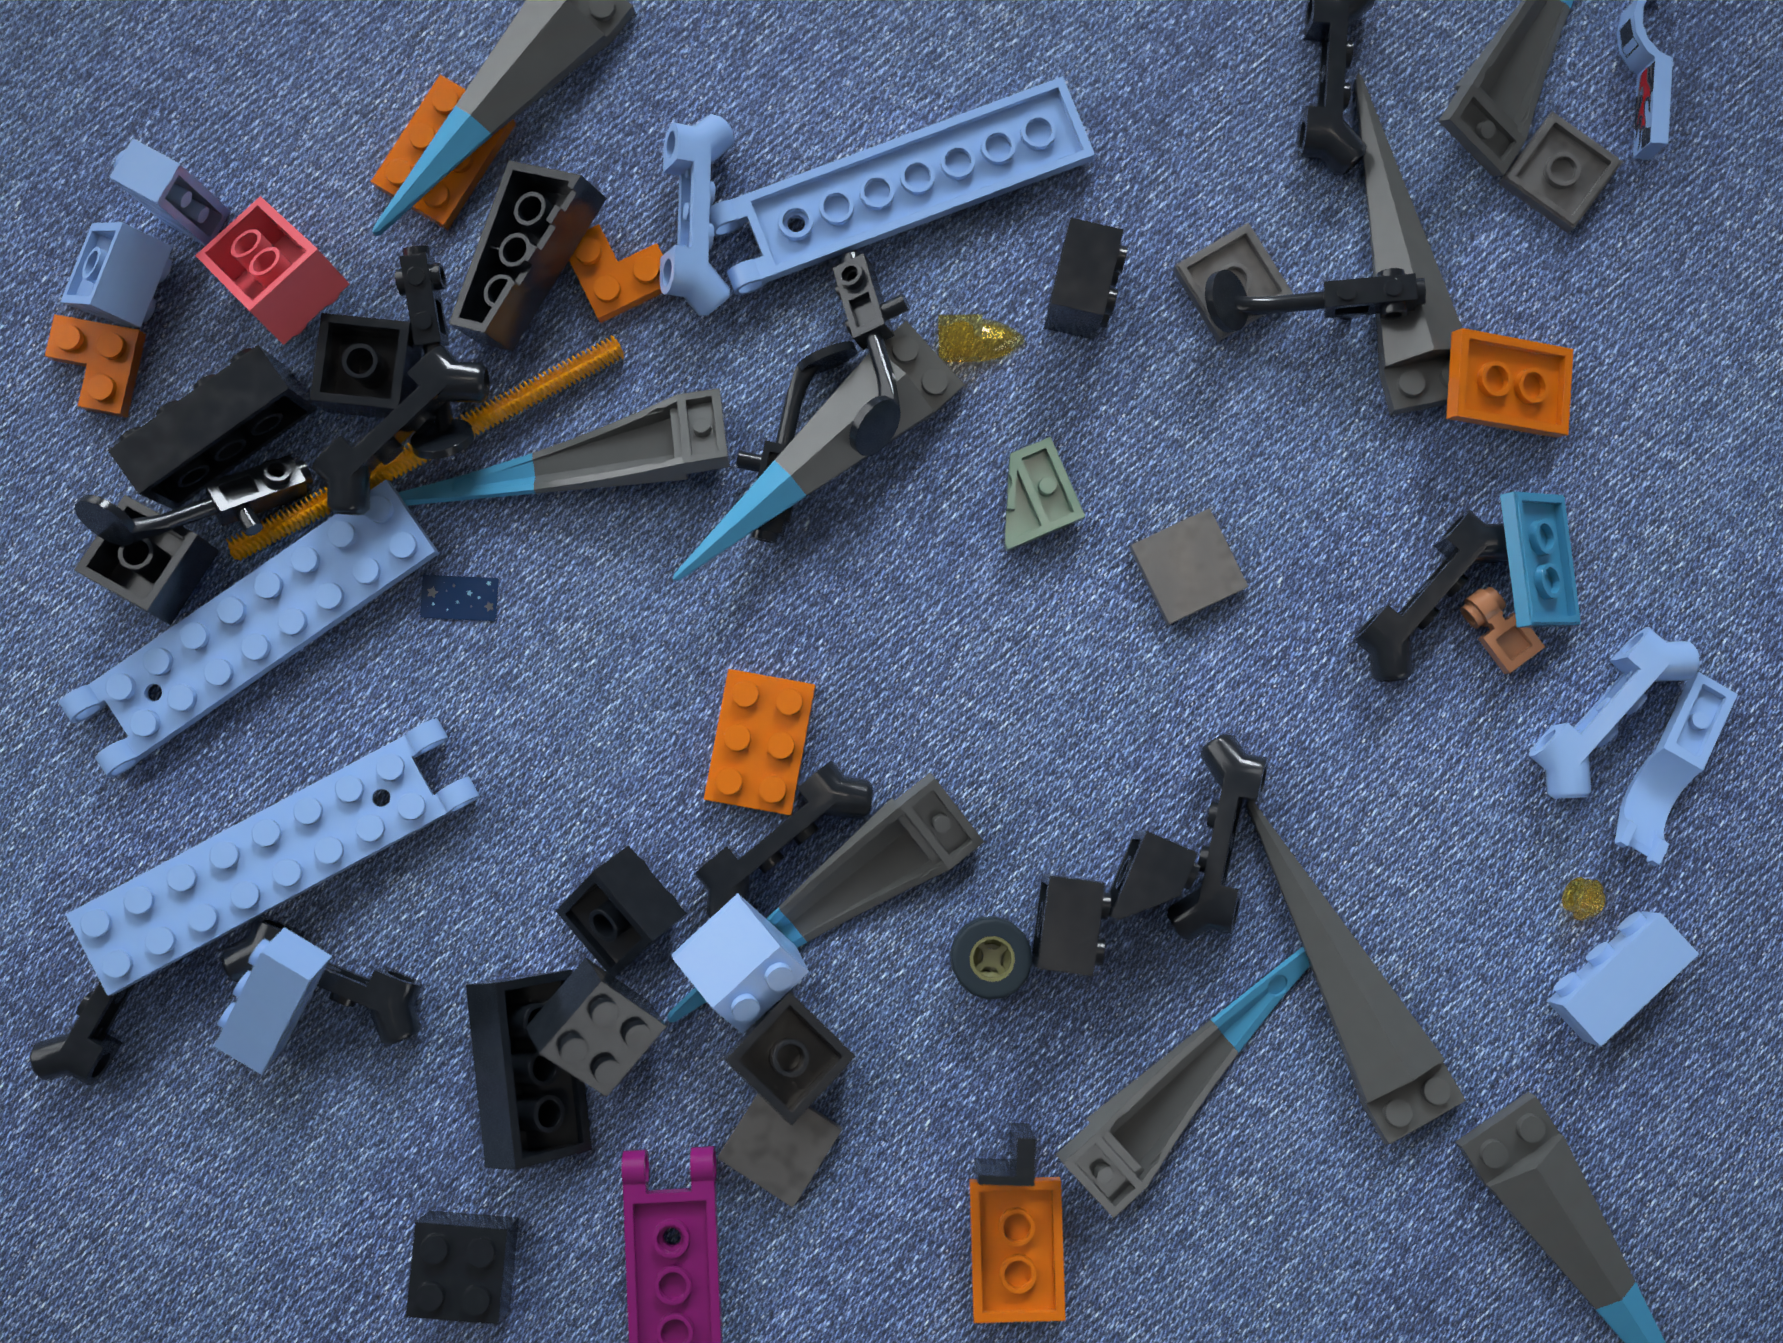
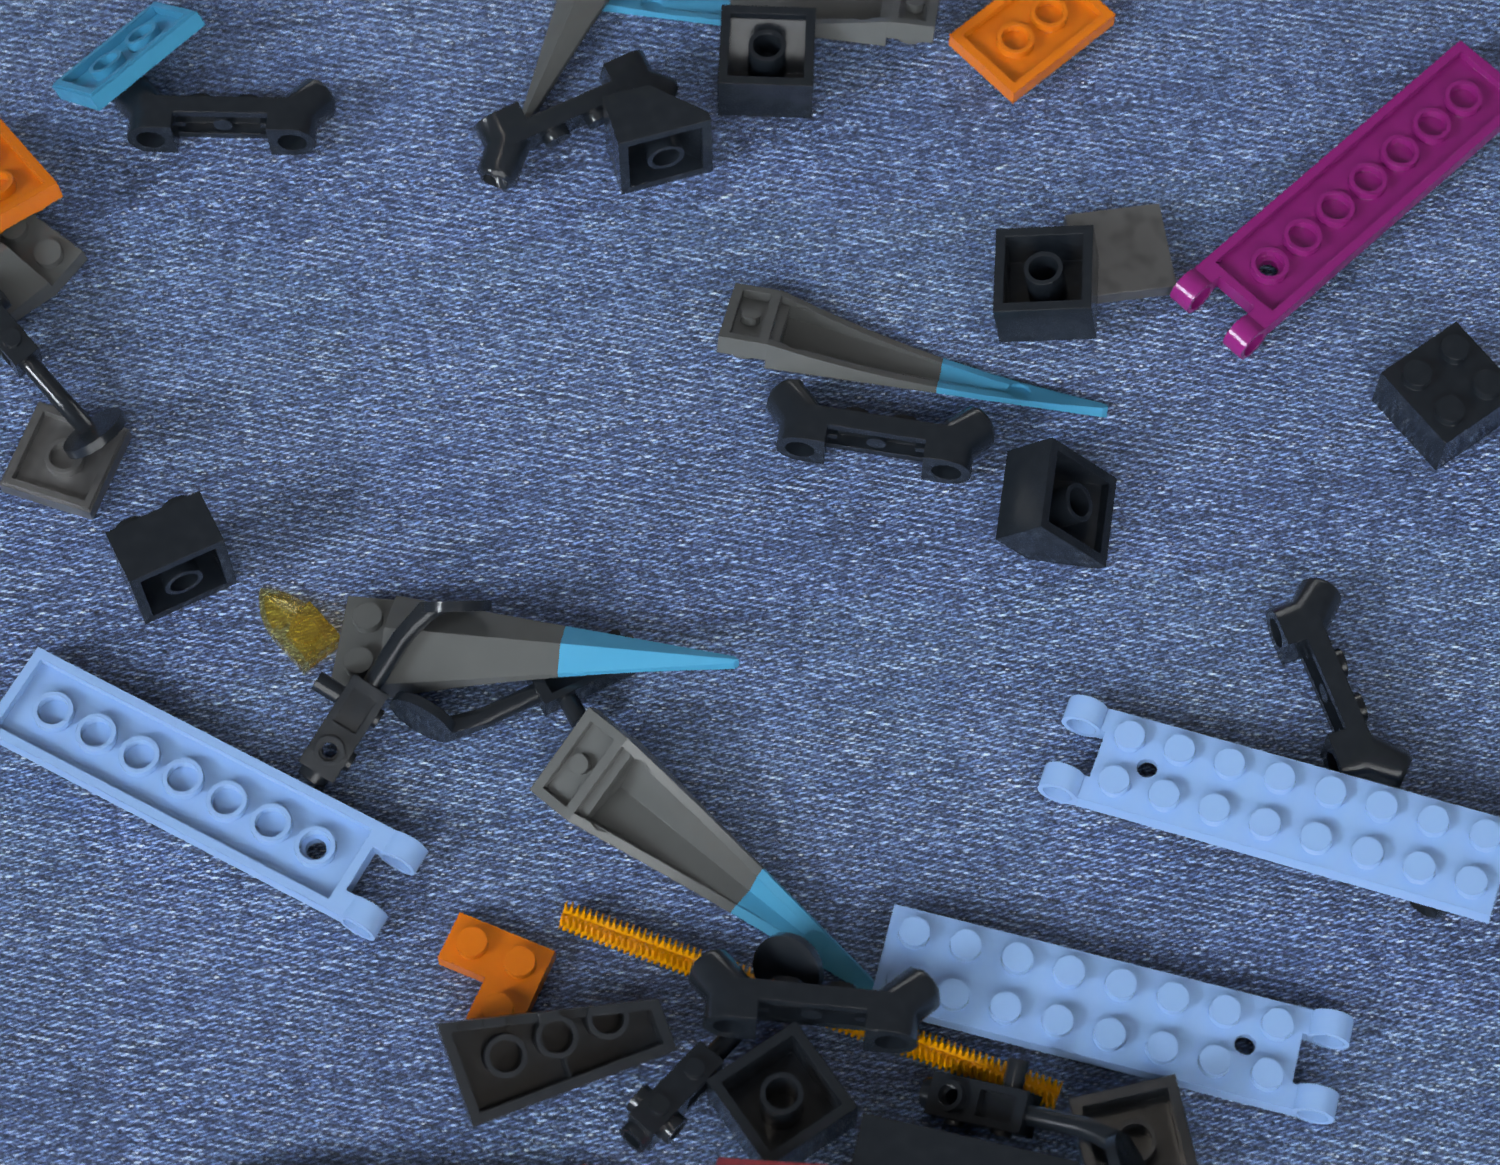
camera: 130 degrees left, 20 degrees down
light blue brick [214,927,332,1075] -> none
dark blue sticker [420,575,499,621] -> none
black slope [466,970,592,1170] -> none
black brick [526,957,667,1097] -> none
light blue plate [660,114,734,316] -> none
light blue slope [671,893,809,1034] -> none
orange plate [703,669,816,816] -> none
black wheel [950,916,1033,1000] -> none
black panel [974,1123,1036,1187] -> none
sand green wing [1004,437,1086,552] -> none
black brick [1032,873,1111,976] -> none
flat silver tile [1129,508,1249,626] -> none
nougat plate [1460,587,1545,674] -> none
none -> black slope [718,4,816,118]

